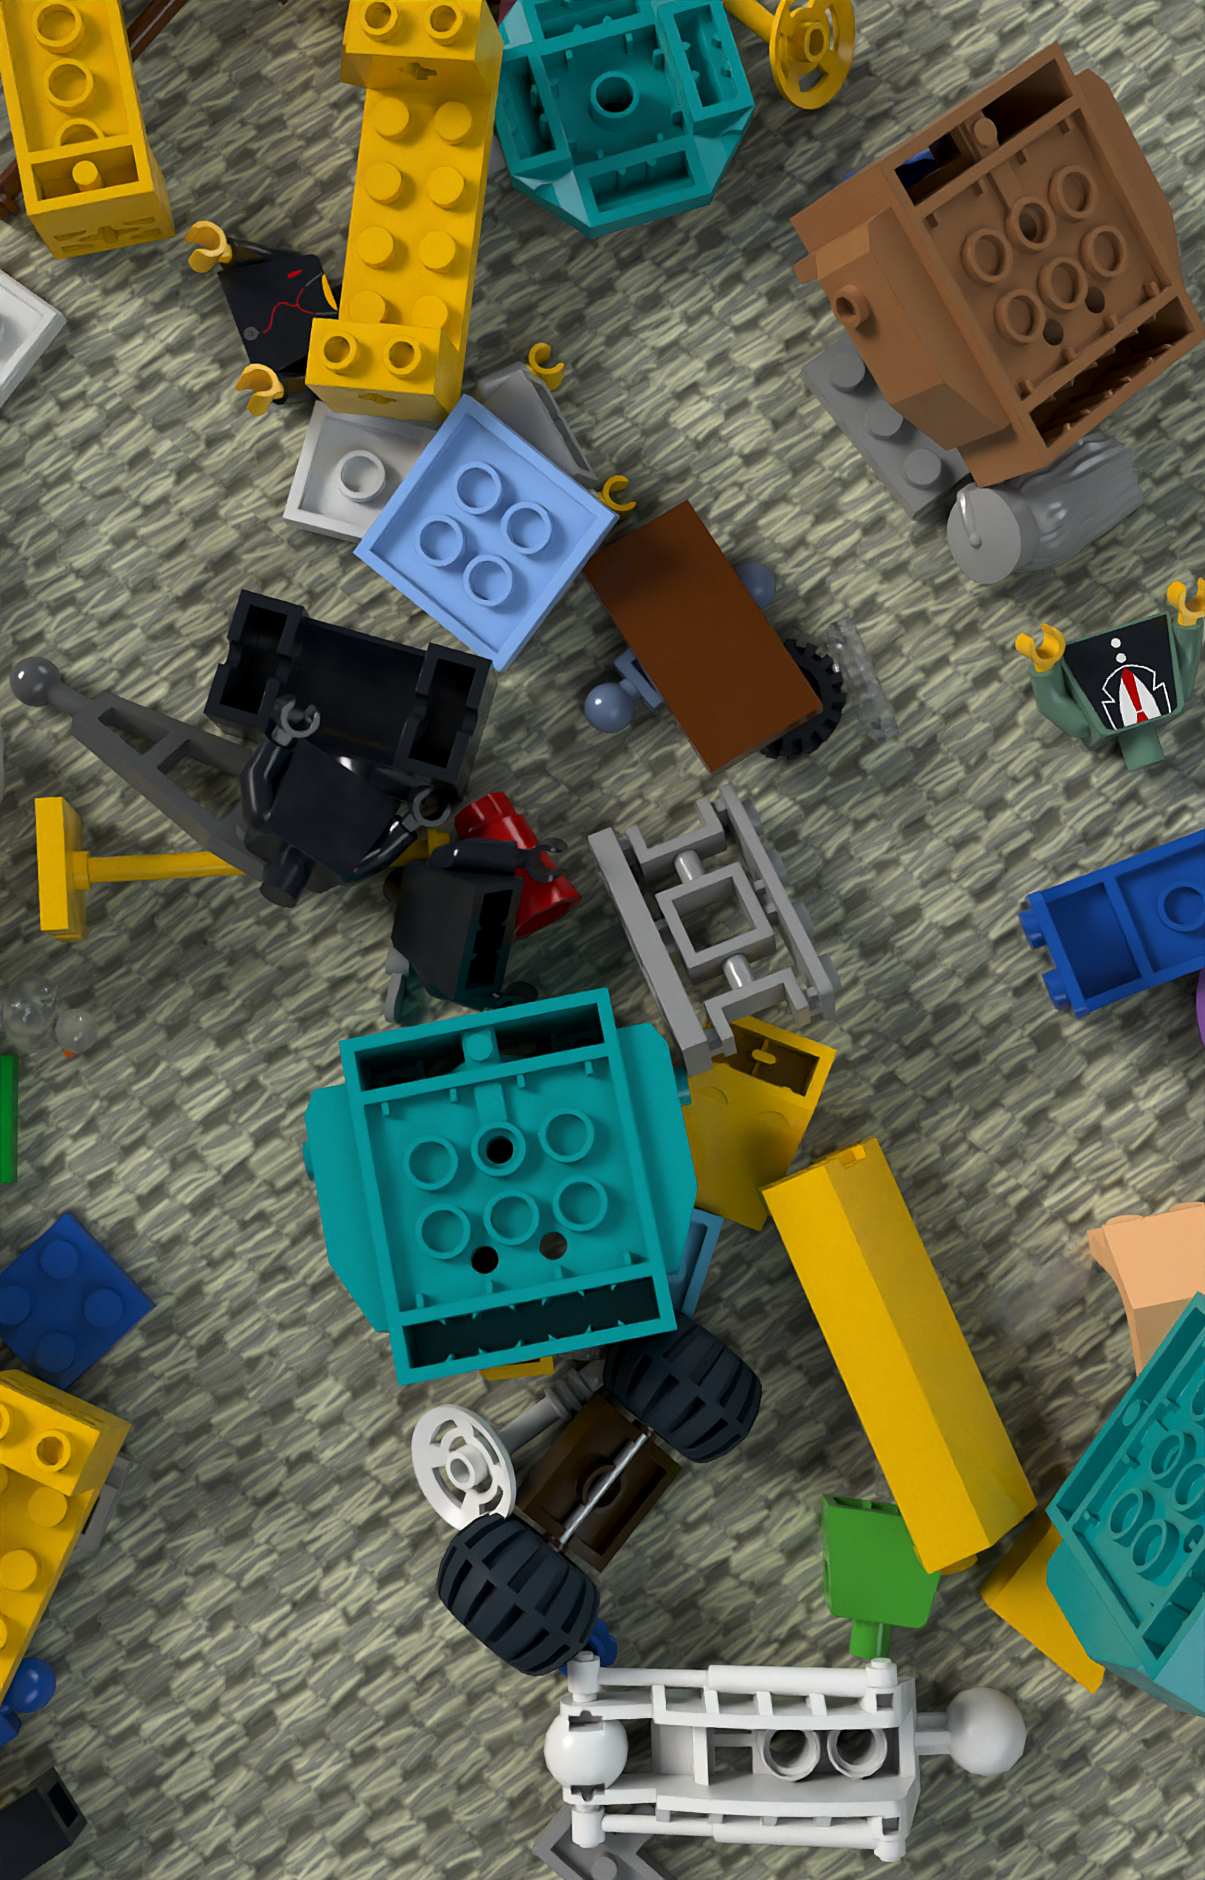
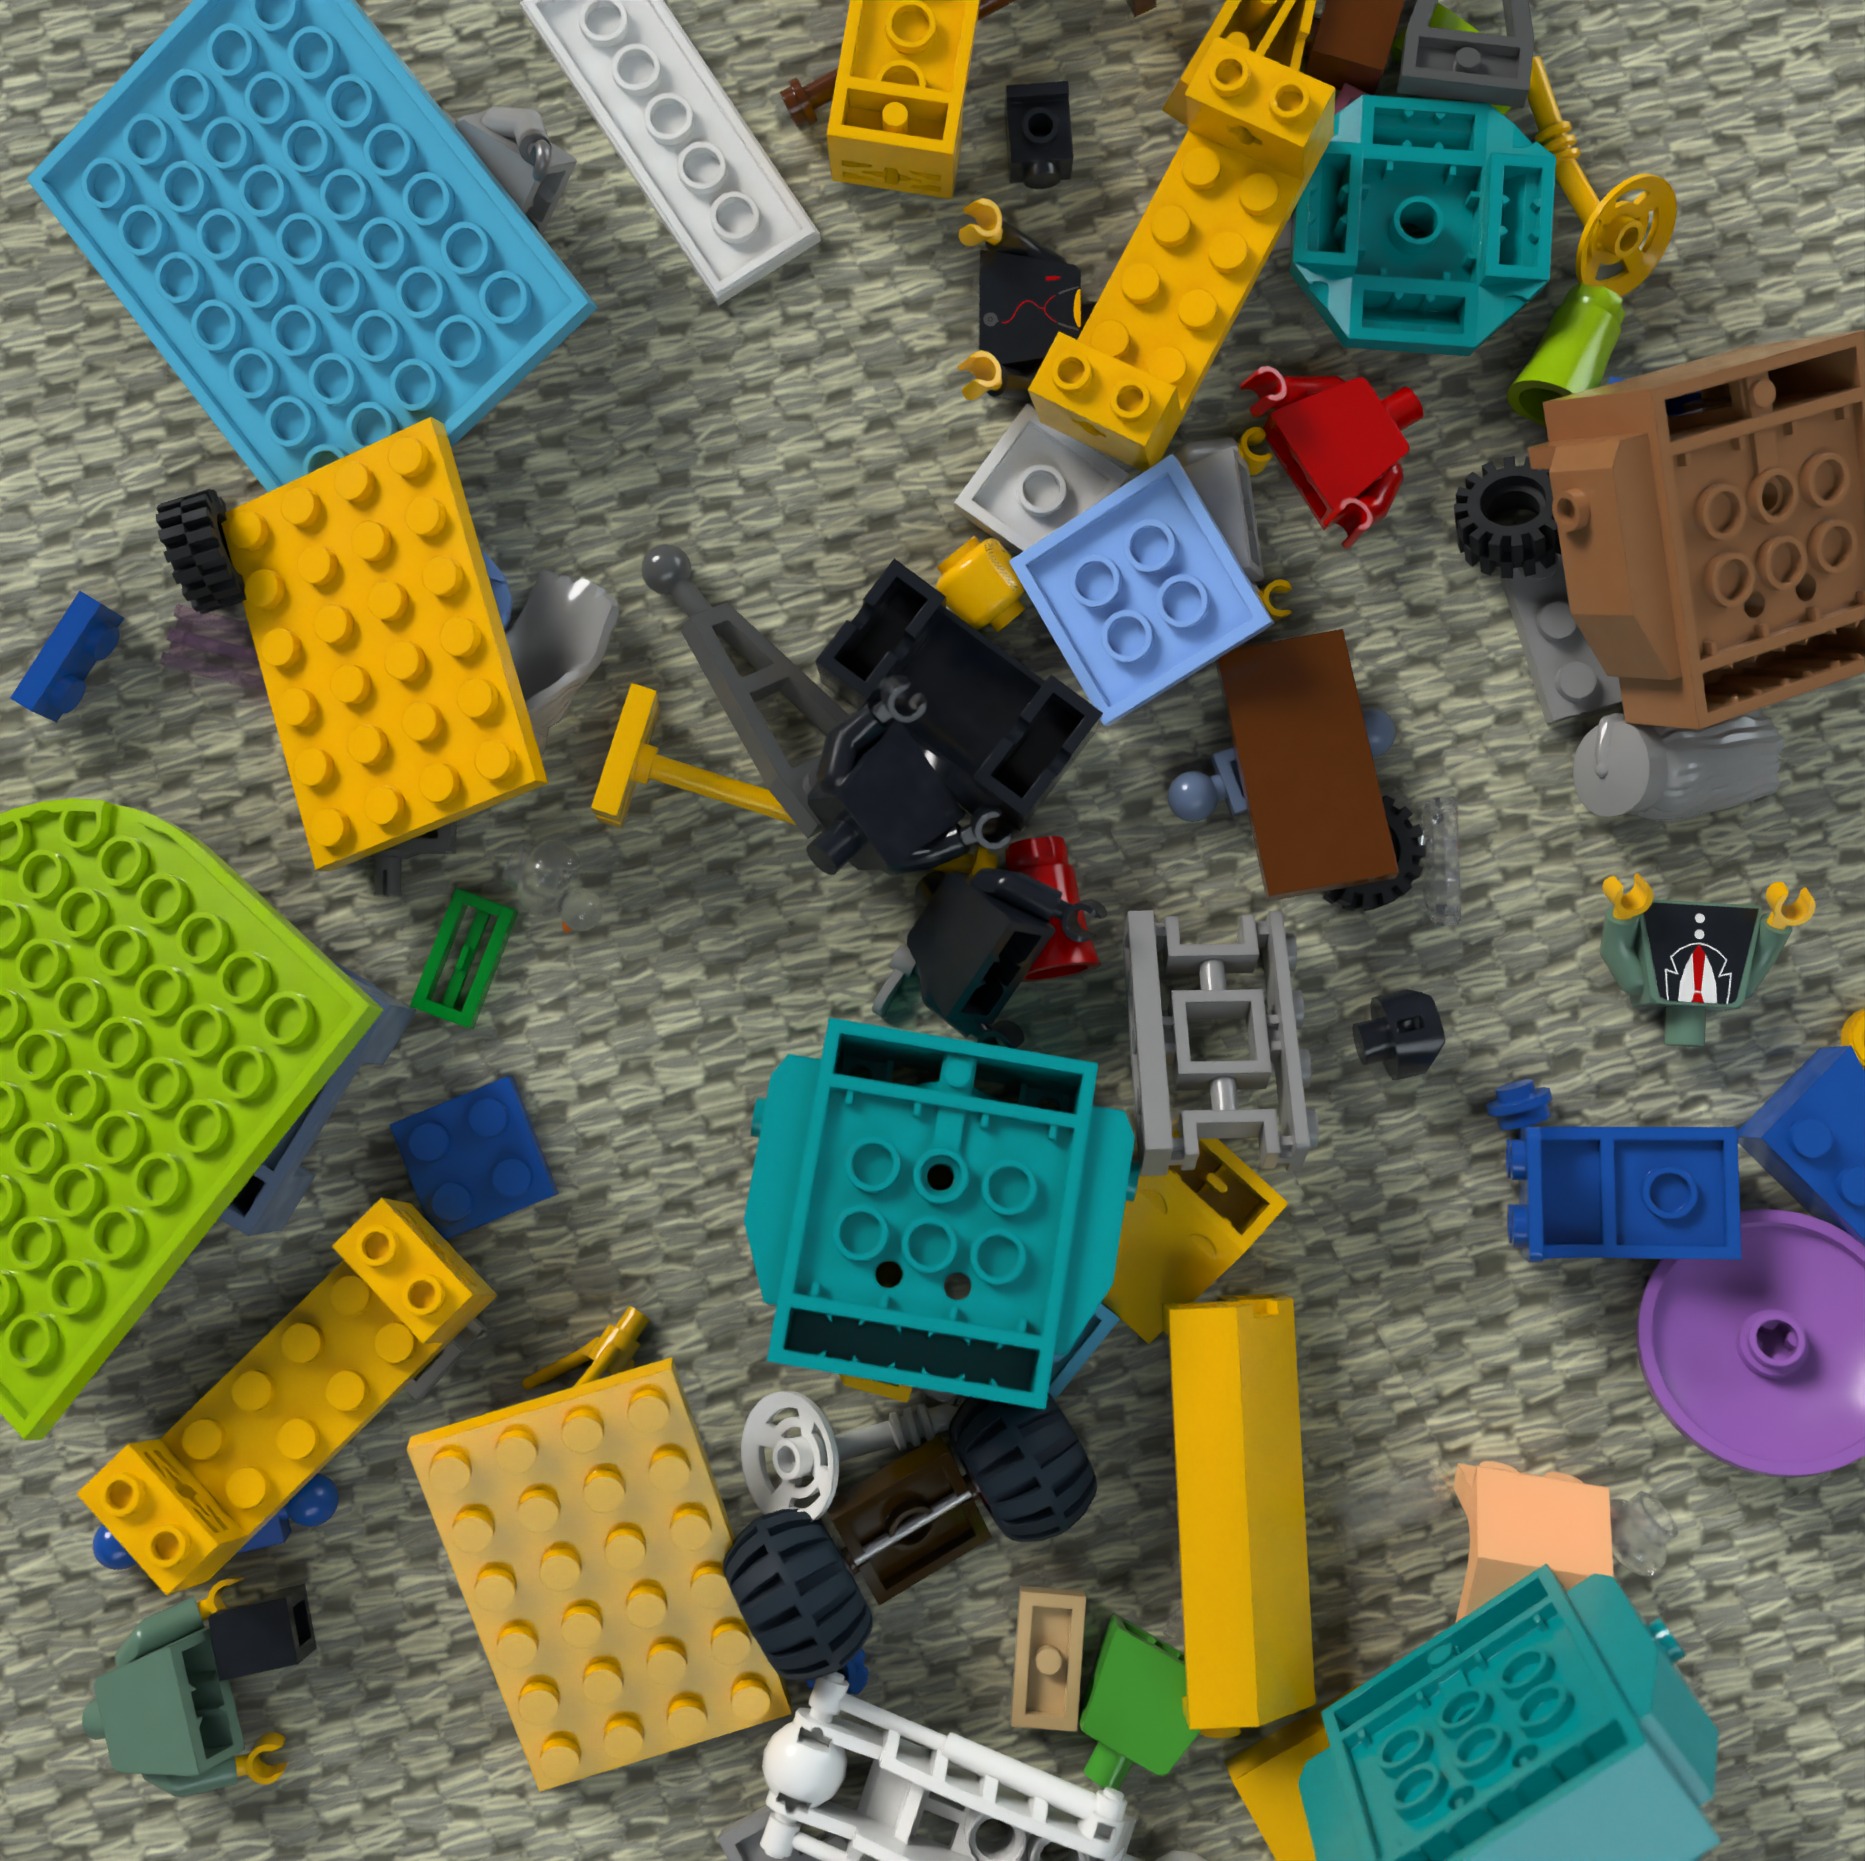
camera: 25 degrees right, 0 degrees up
none -> yellow plate [406,1357,792,1792]
none -> yellow plant [522,1306,650,1390]
none -> yellow head [936,535,1026,632]
none -> black brick [1004,81,1074,189]
none -> tan plate [1010,1586,1086,1732]
none -> red torso [1239,366,1424,549]
none -> black piece [1352,989,1446,1080]
none -> black tyre [1454,456,1562,578]
none -> blue plate [1486,1079,1553,1130]
none -> lime plant [1507,283,1626,427]

